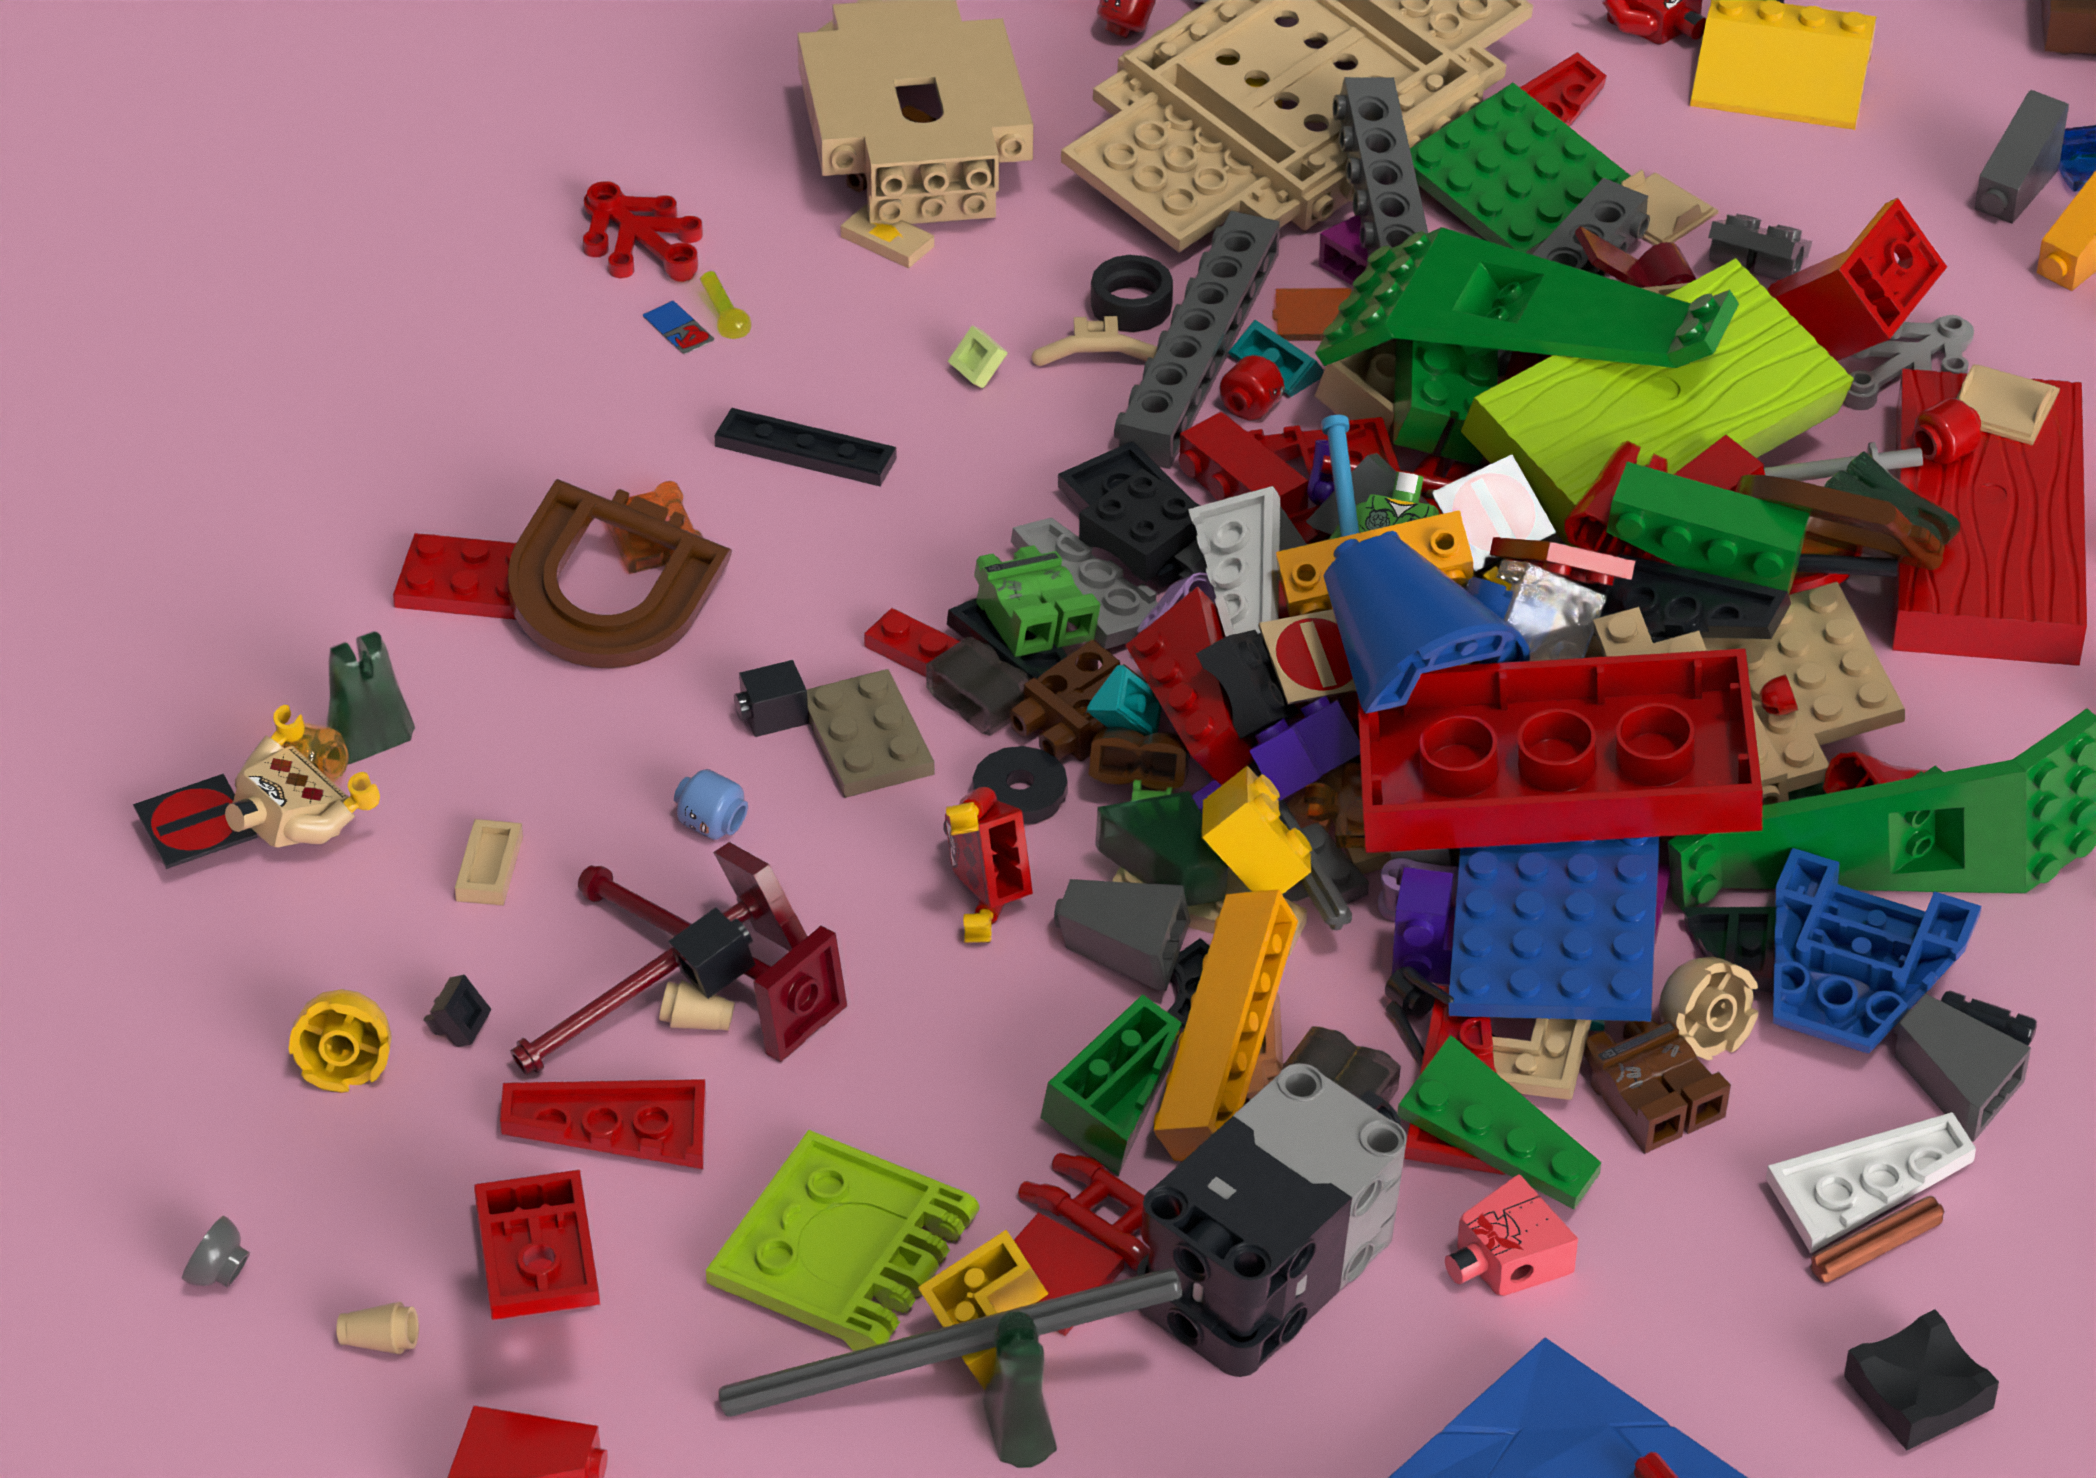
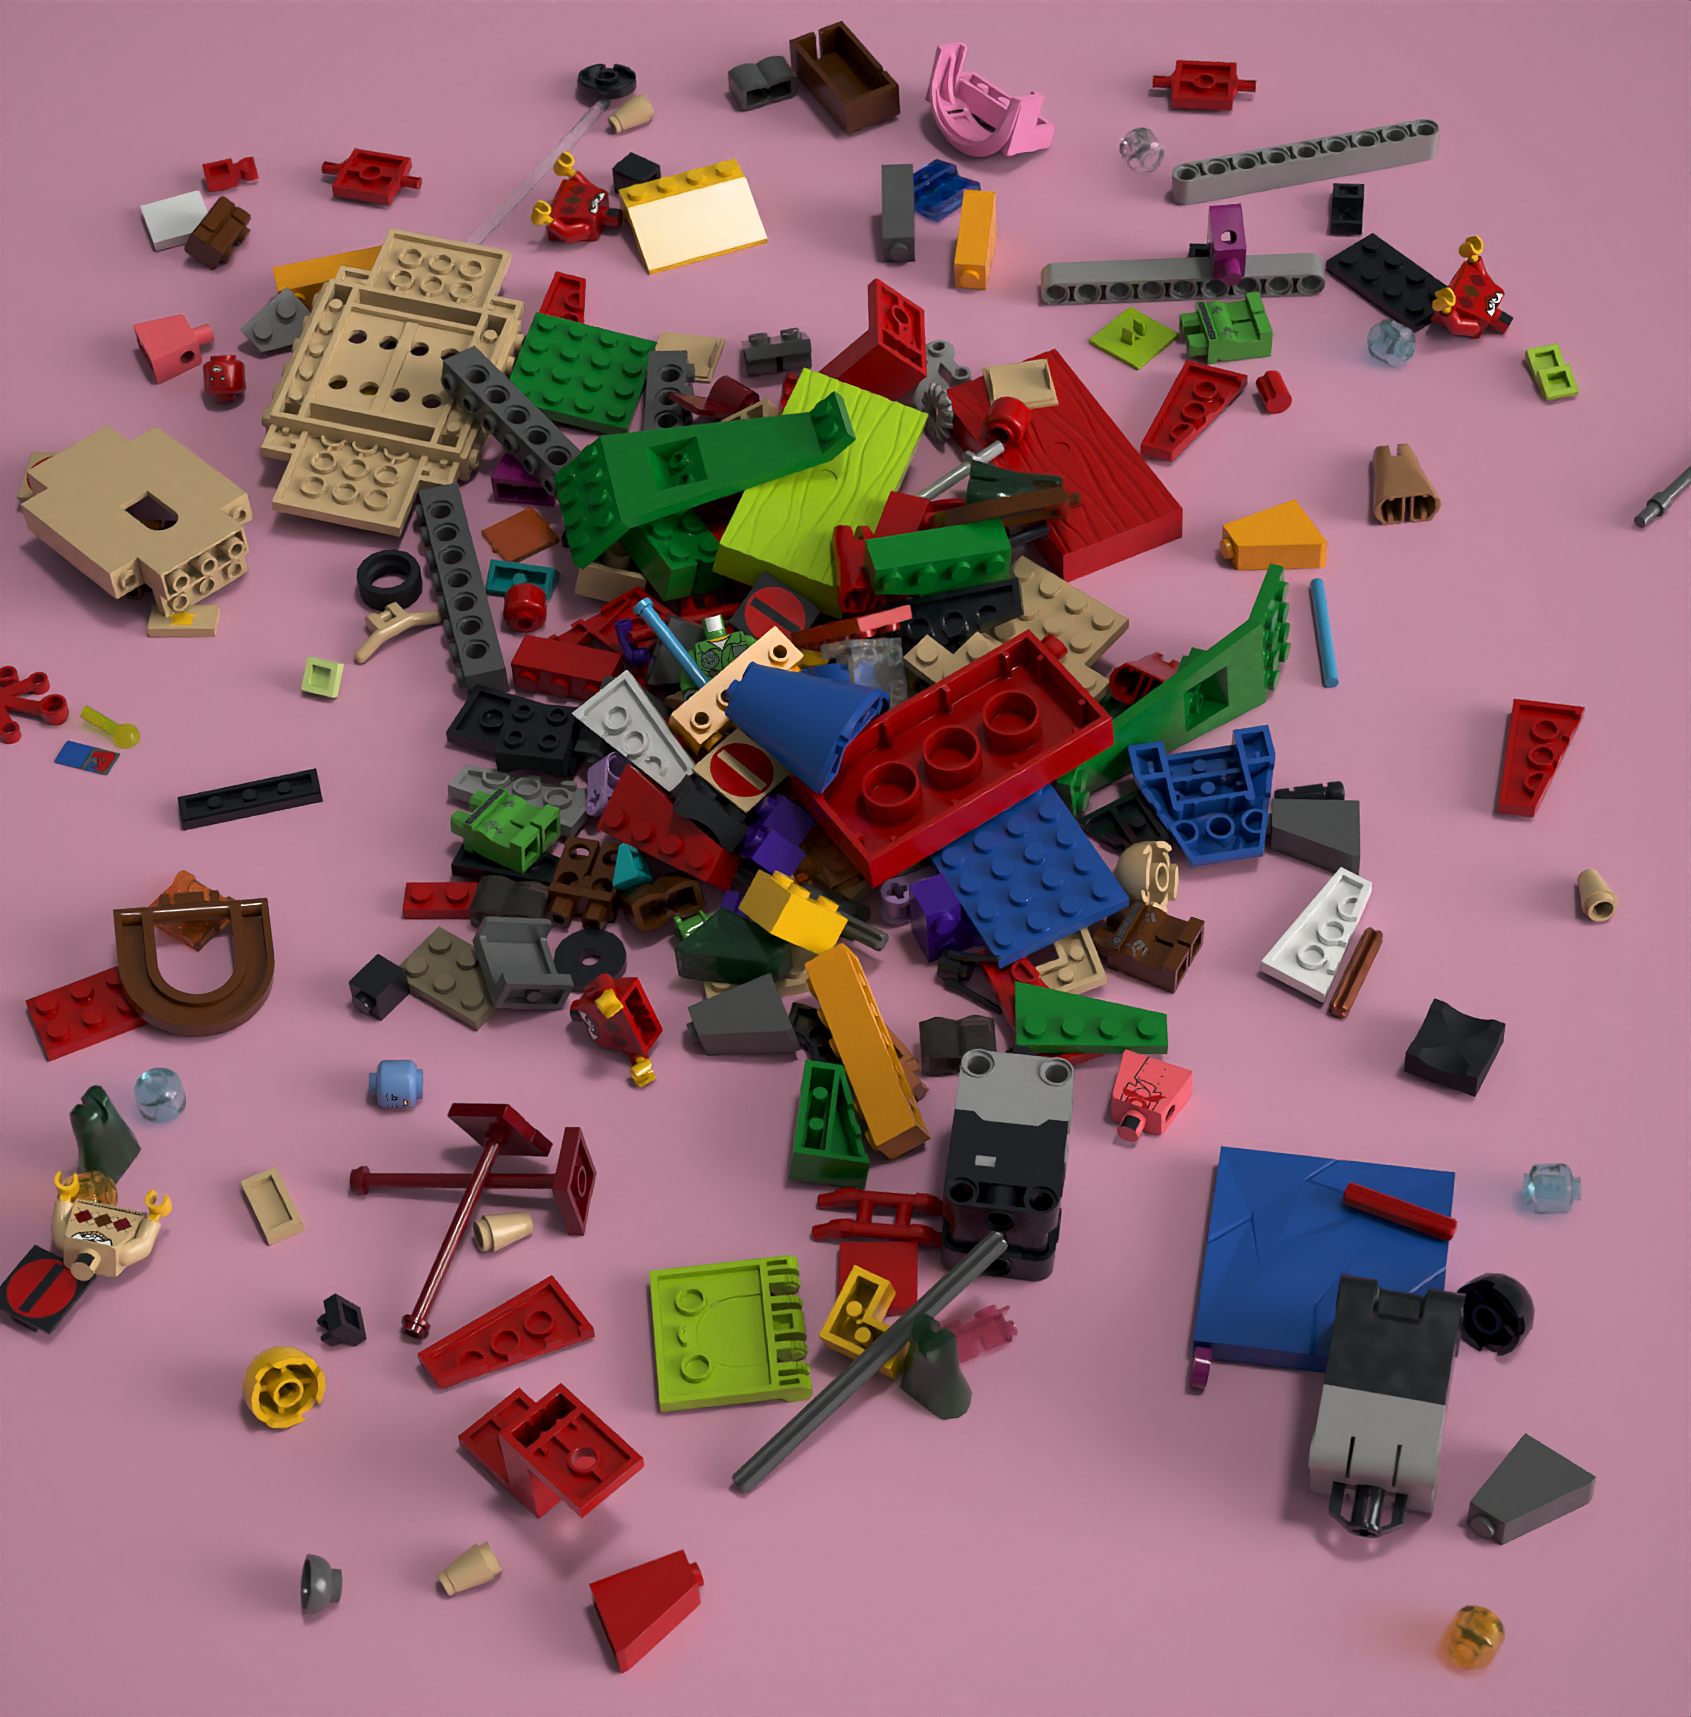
camera: 30 degrees left, 5 degrees up
black brick [668,907,756,999] -> none
none -> clear light blue head [134,1067,187,1124]
none -> dark grey panel [472,916,574,1010]
none -> light grey gear [922,383,954,442]
none -> clear pink hinge [932,1305,1018,1367]

